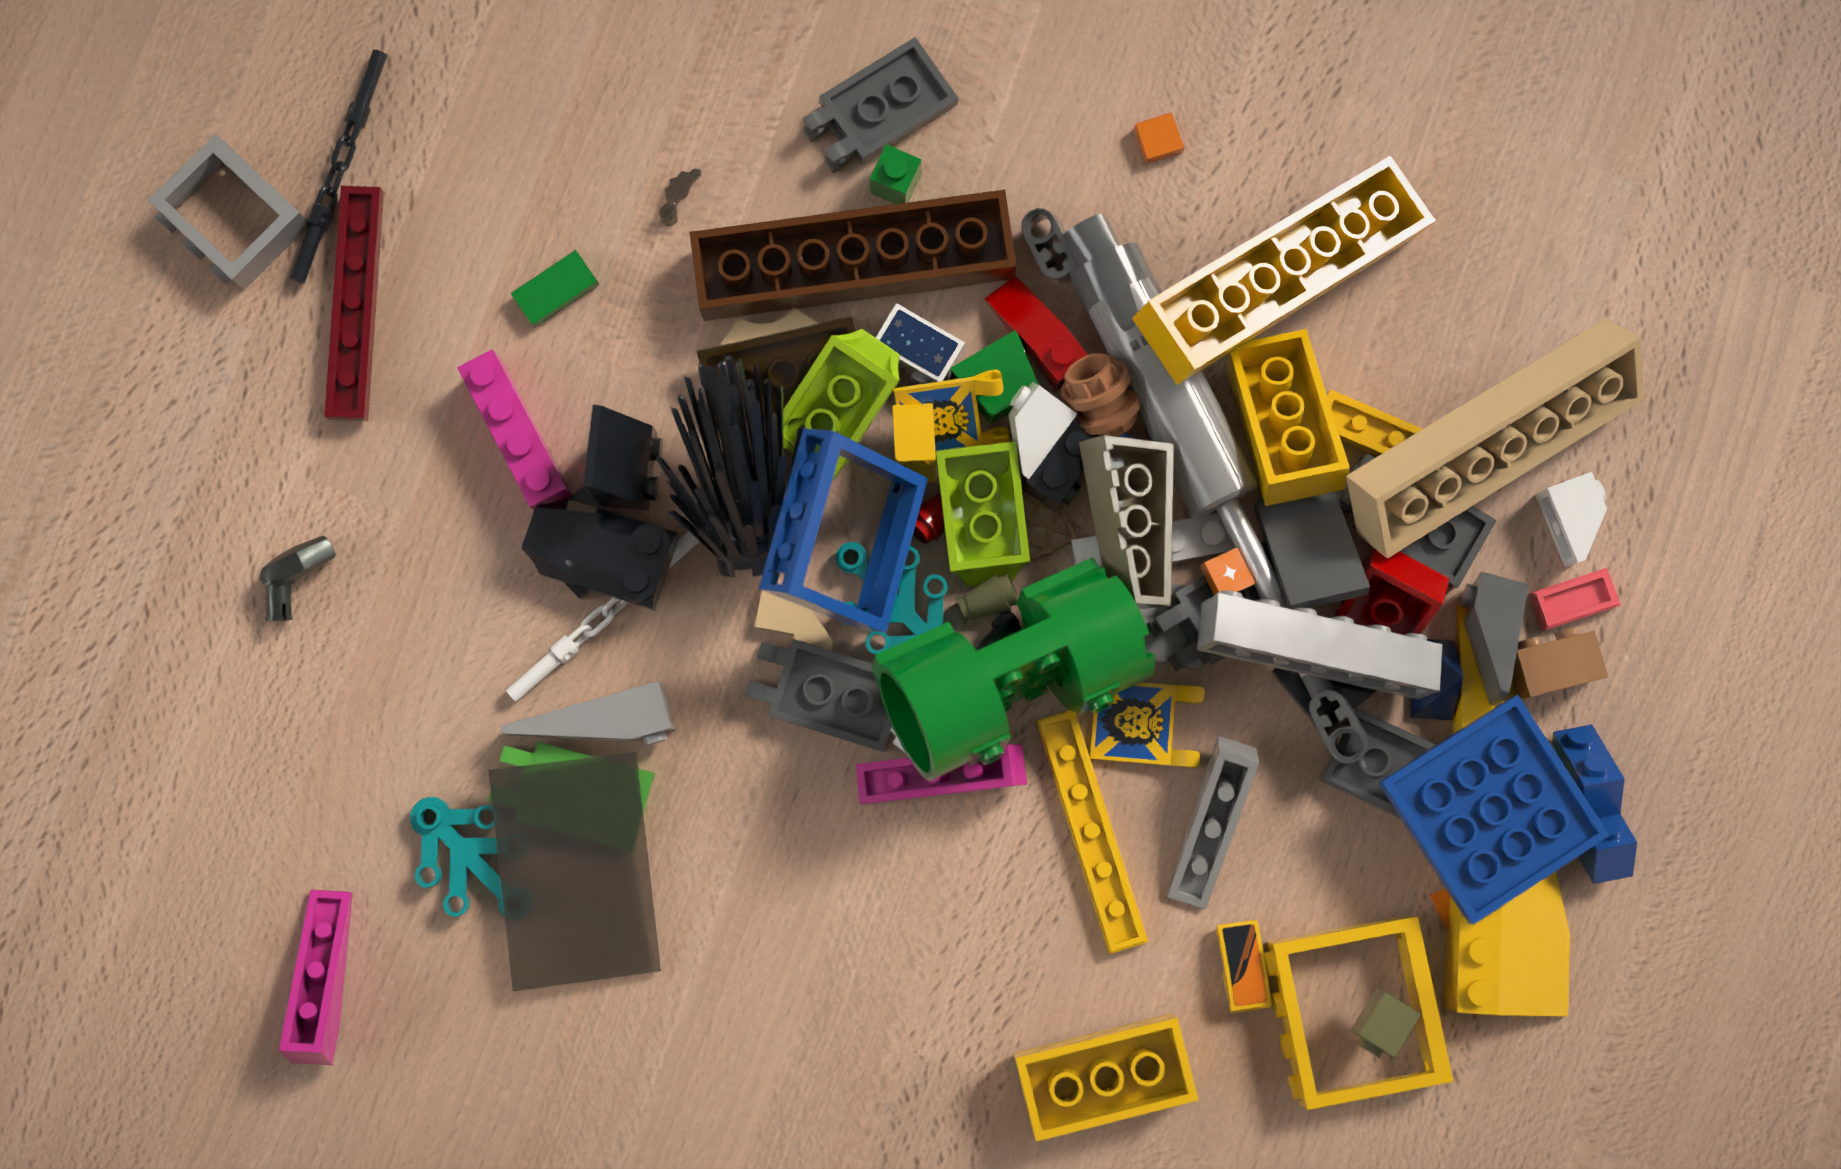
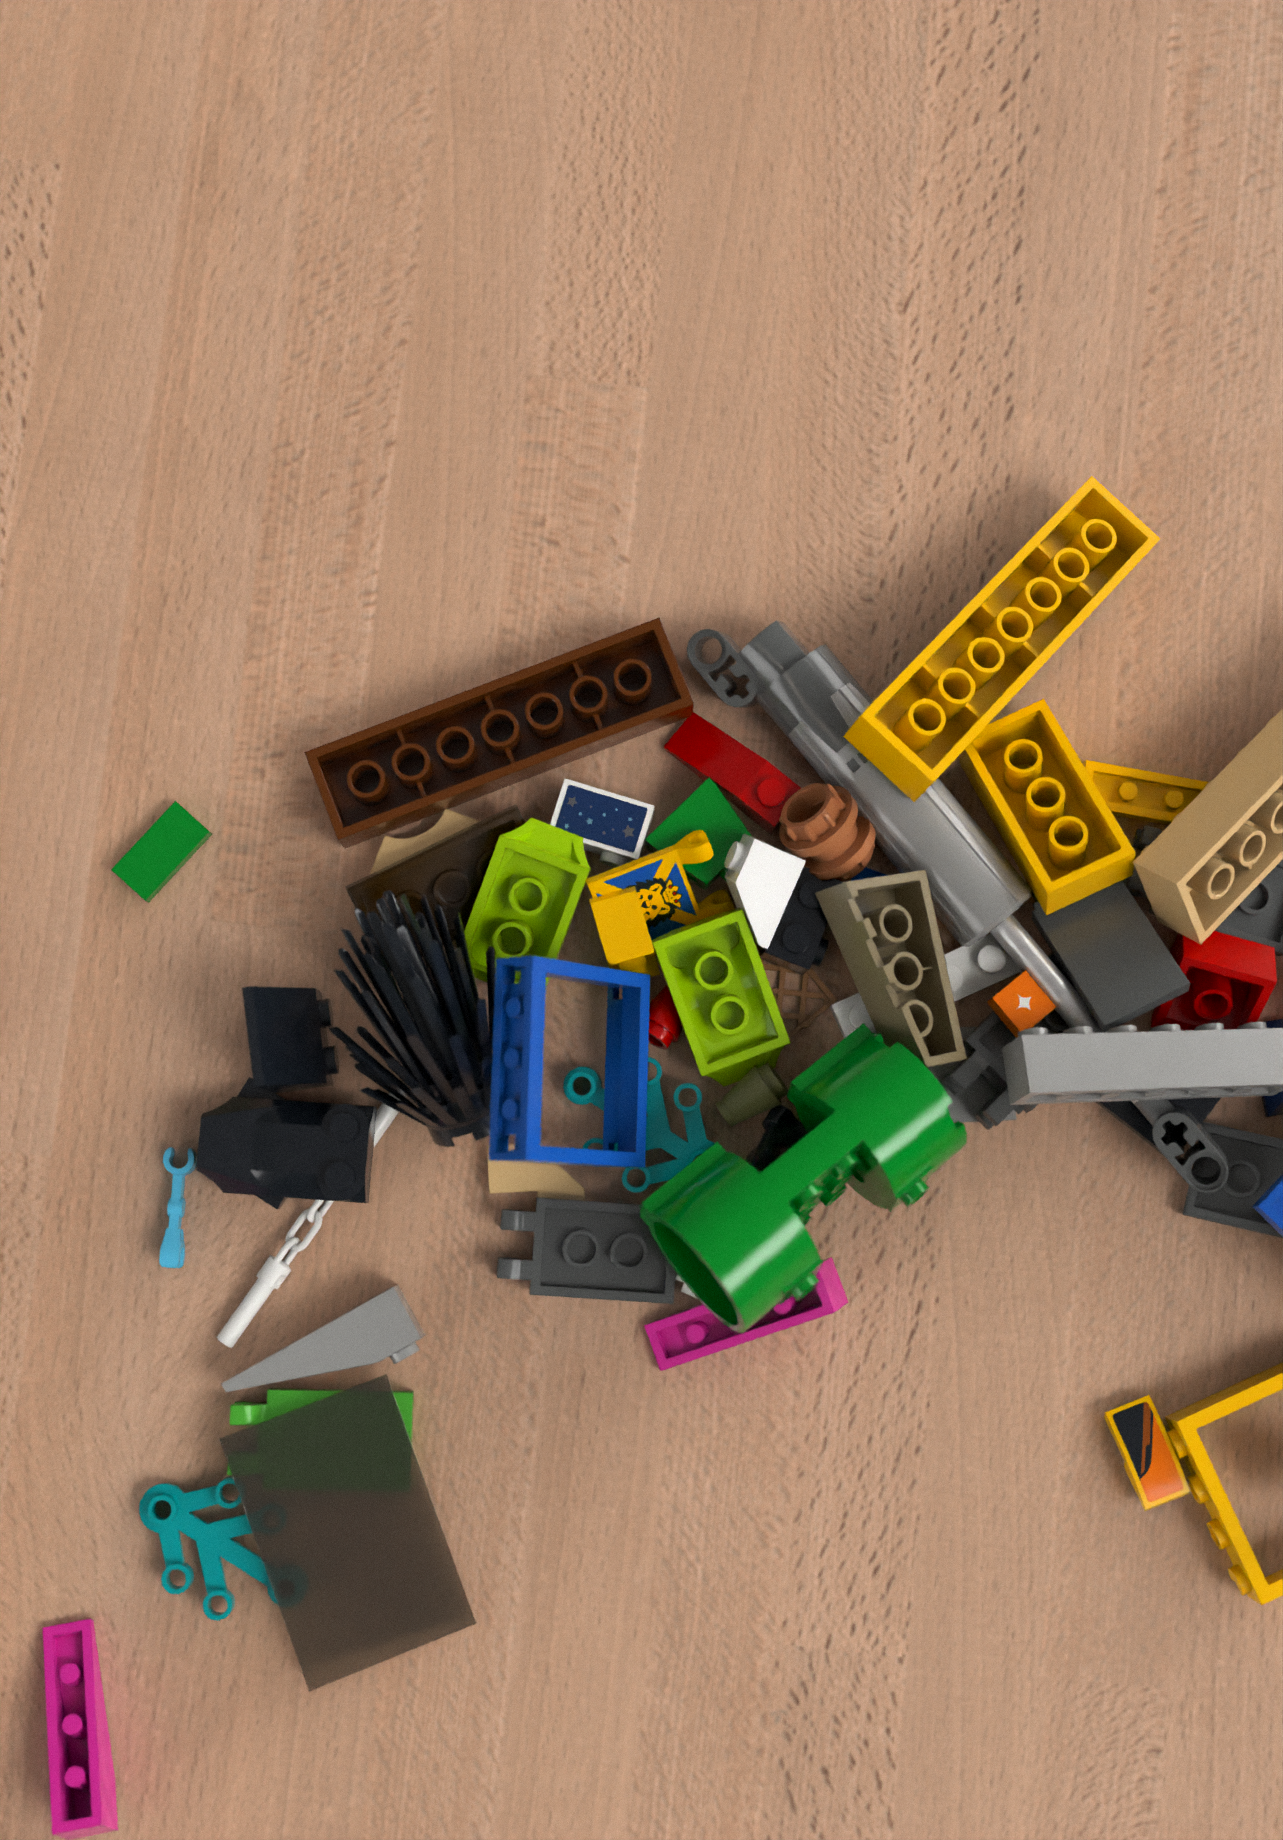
camera: 15 degrees left, 0 degrees up
dark pink brick [457,349,573,510] -> none
clear smoke piece [659,169,702,226] -> none
dark grey tile [803,37,959,173] -> none
green brick [870,144,922,204] -> none
yellow brick [1013,1013,1199,1142] -> none
yellow tile [1035,710,1148,954] -> none
flag [1090,682,1205,768] -> none
orange tile [1134,112,1184,164] -> none
light grey slope [1167,736,1259,909] -> none
none -> medium azure piece [159,1147,197,1268]

